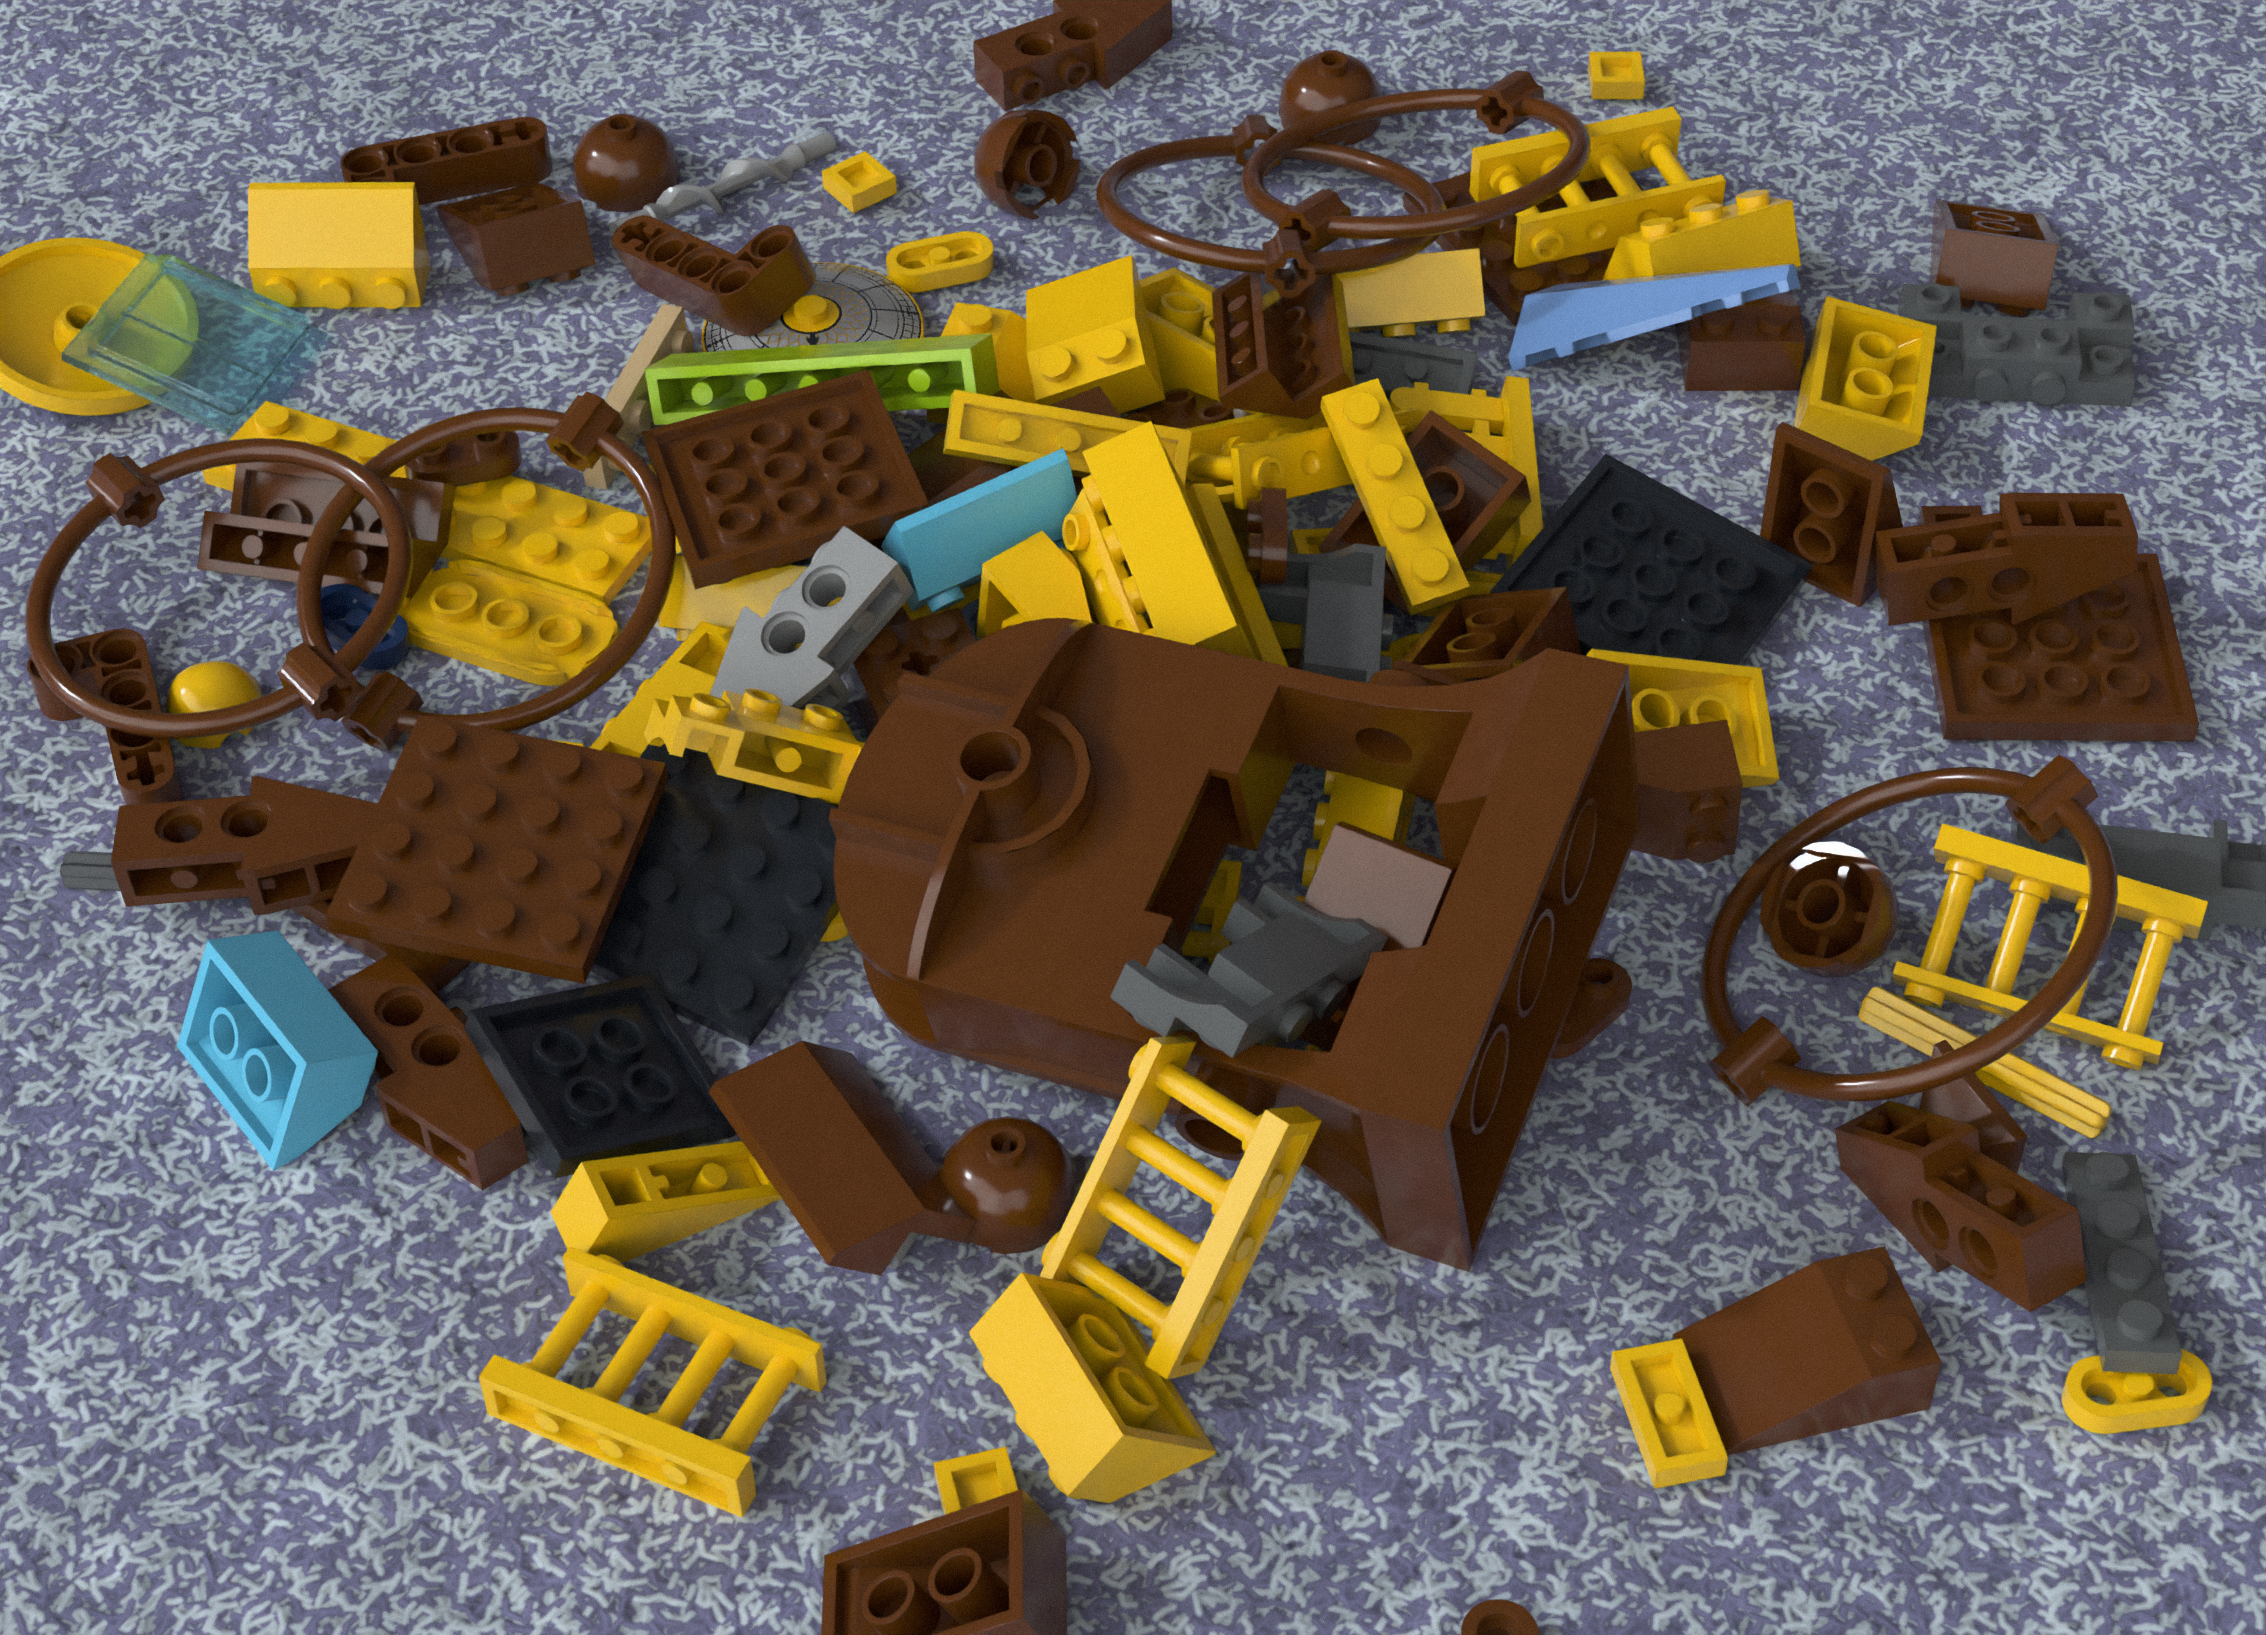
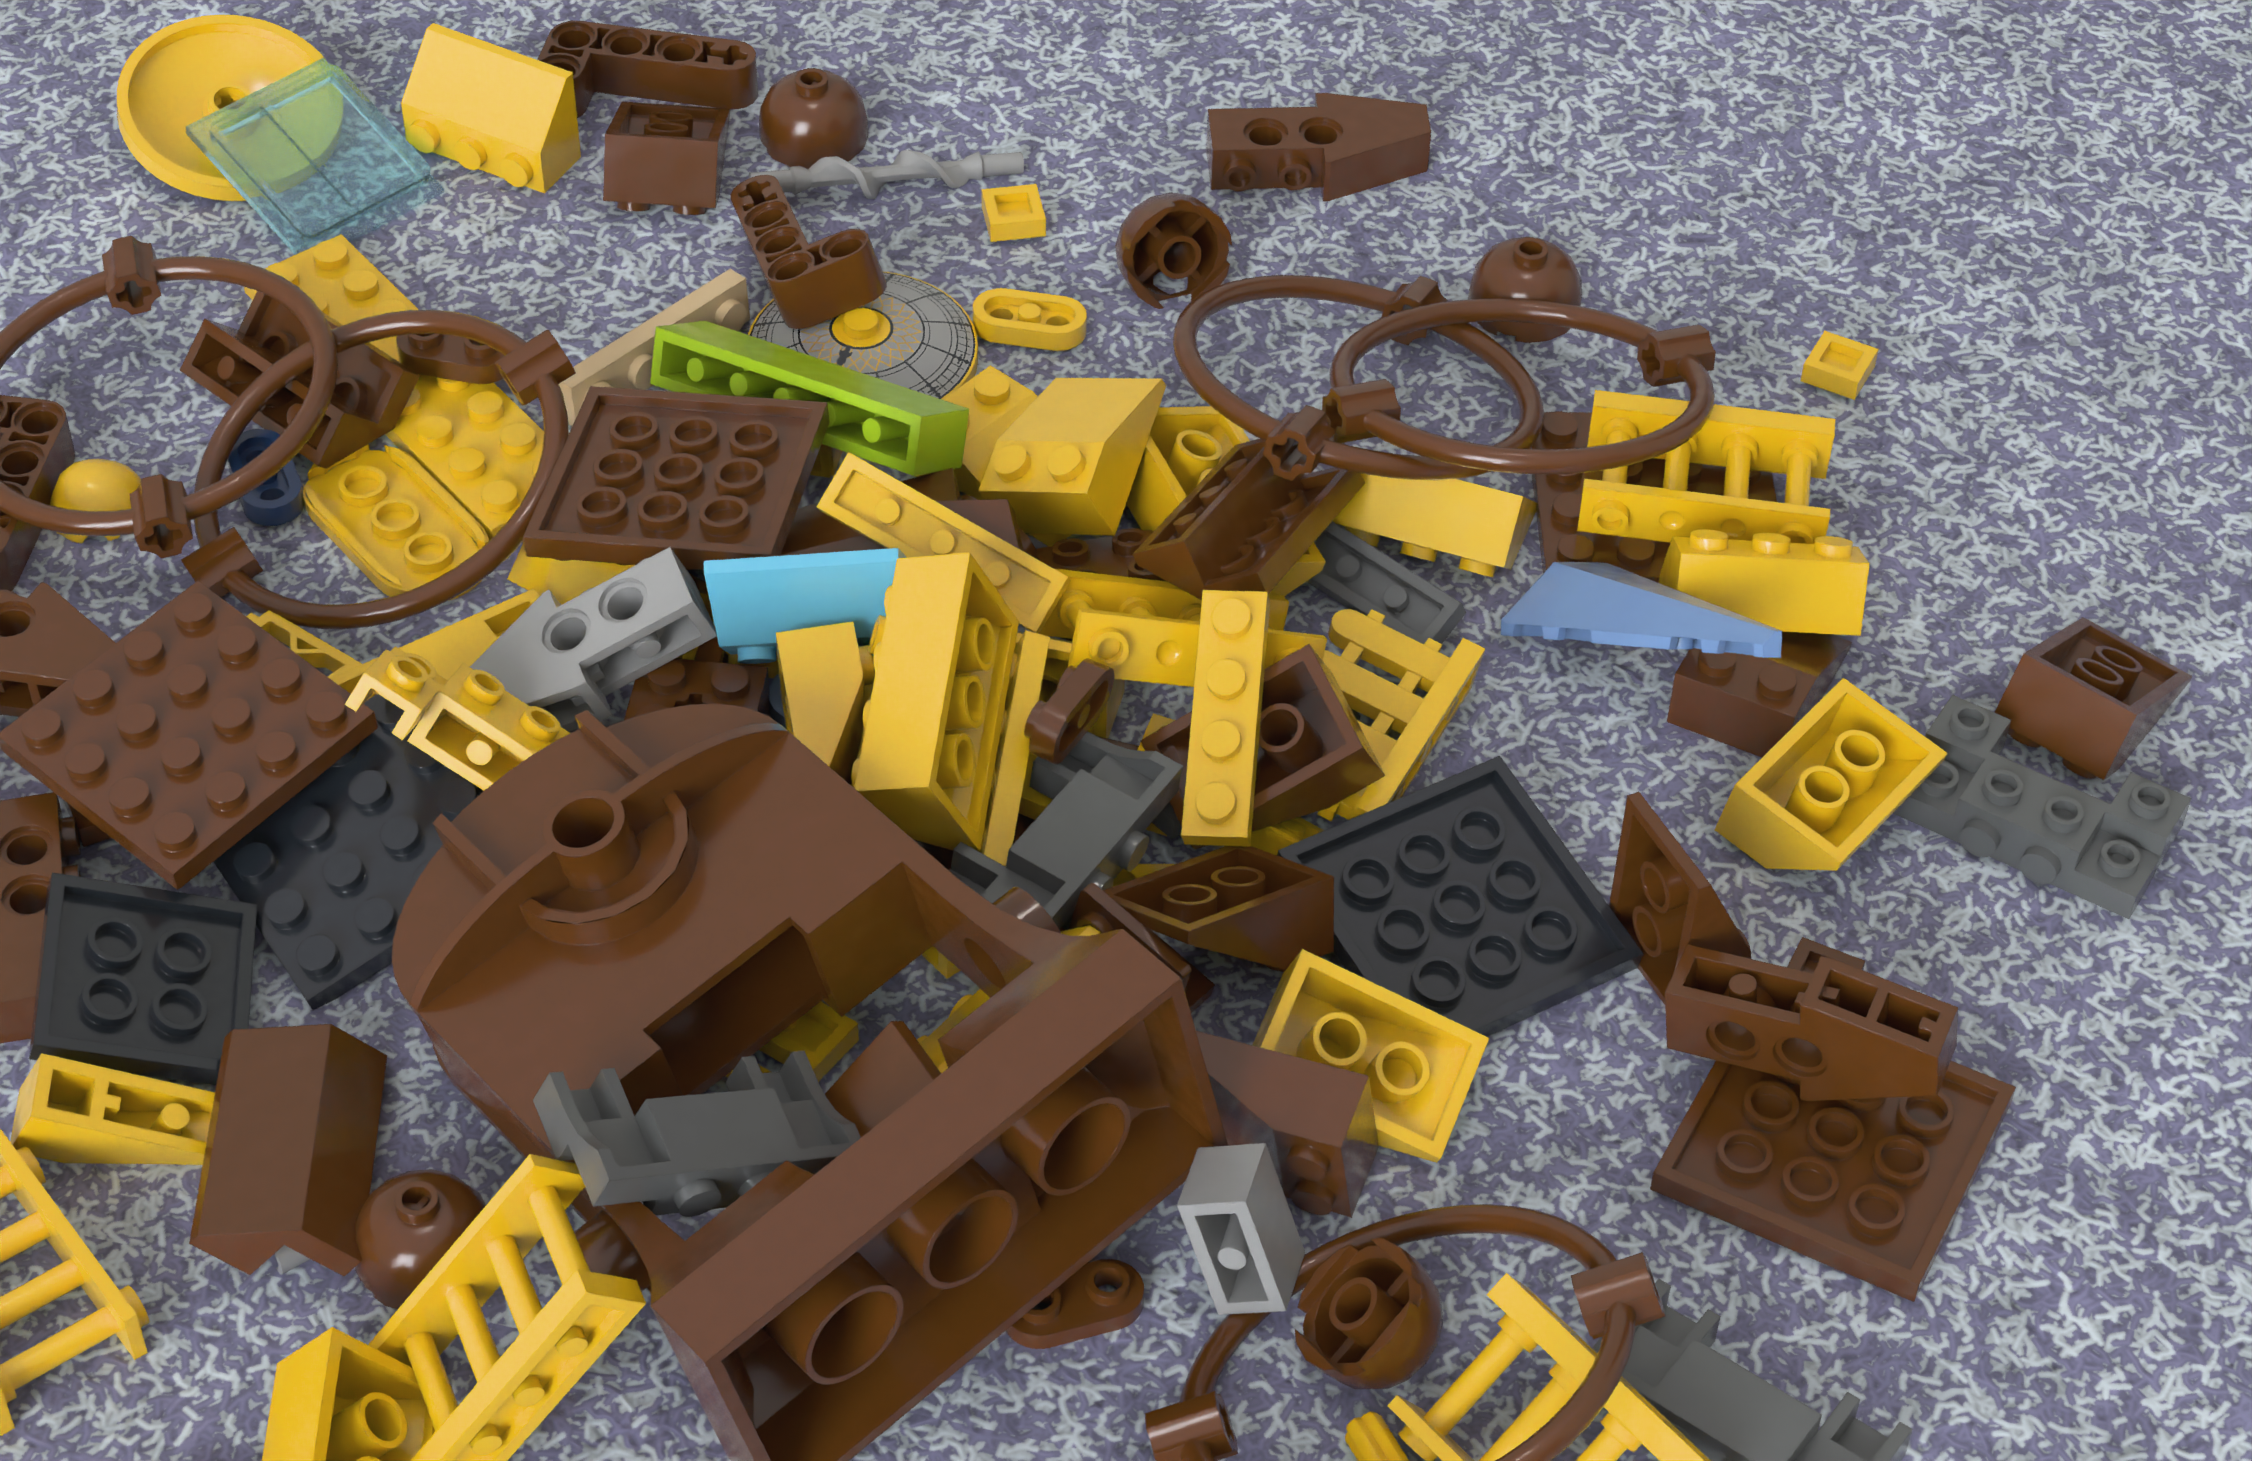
camera: 25 degrees right, 0 degrees up
none -> light grey brick [1177,1143,1305,1315]

